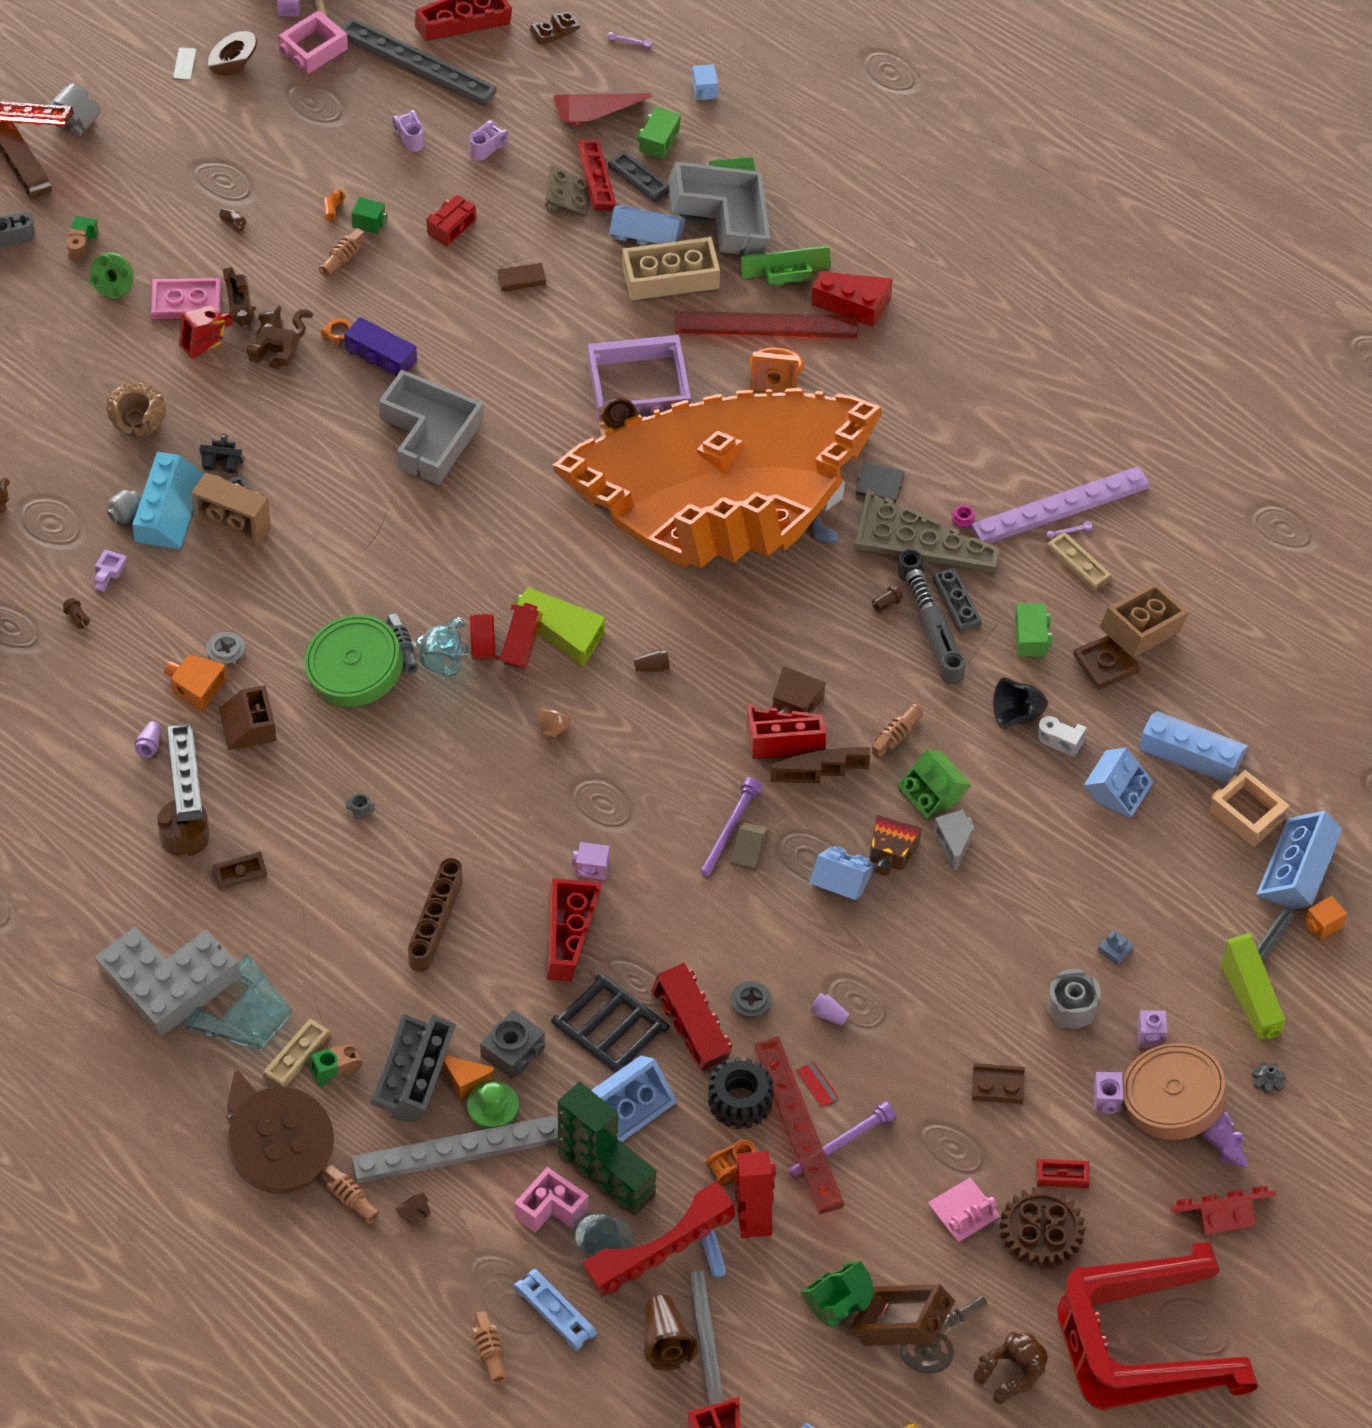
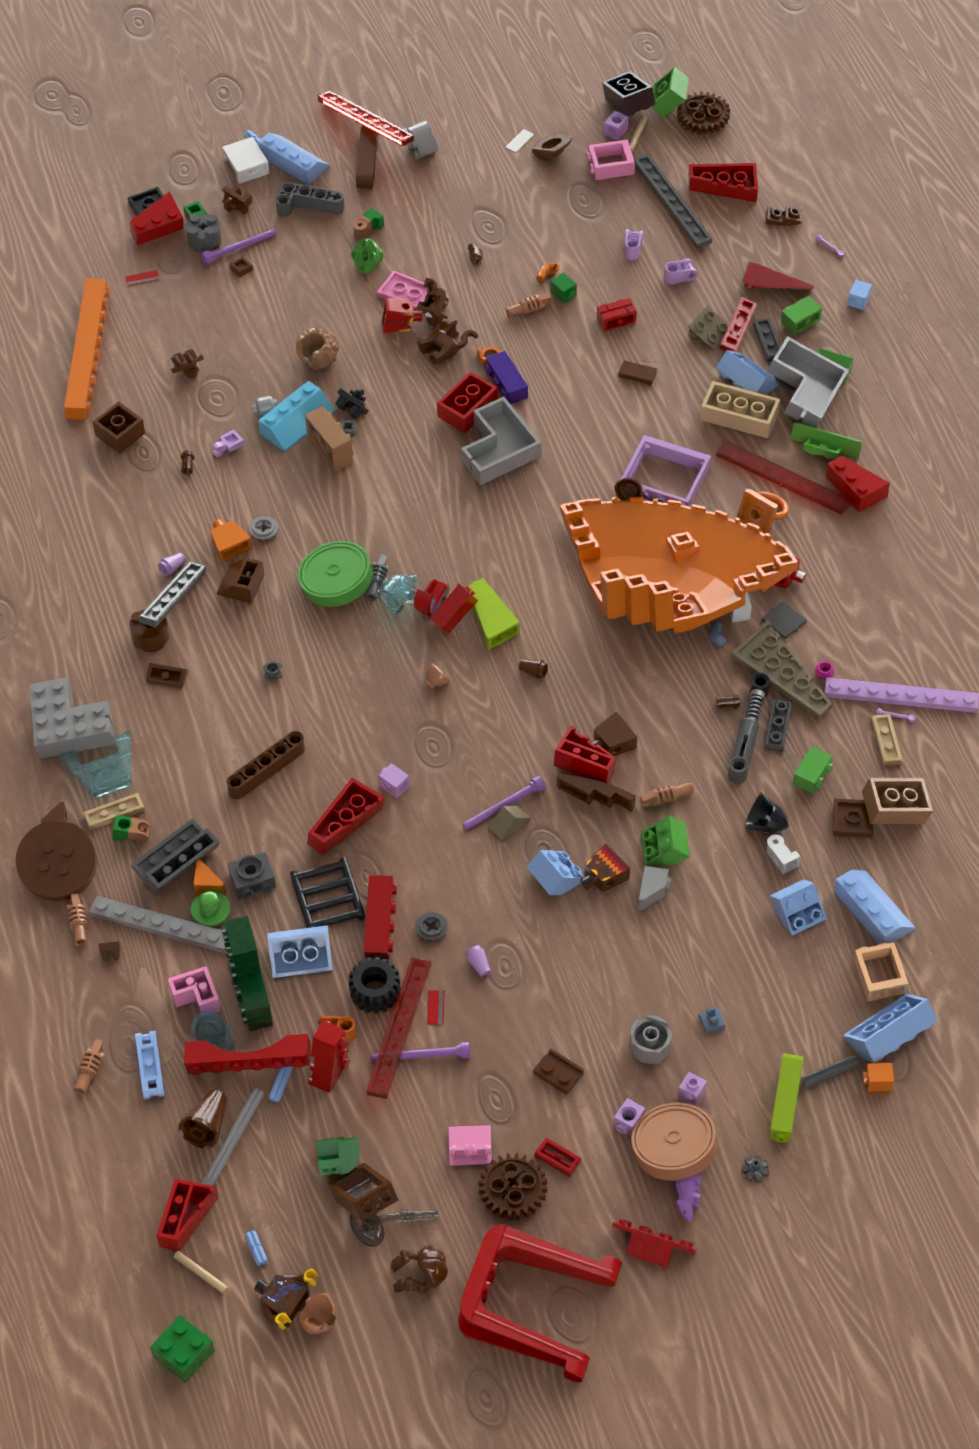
camera: 35 degrees right, 0 degrees up
none -> red brick [437,371,498,433]

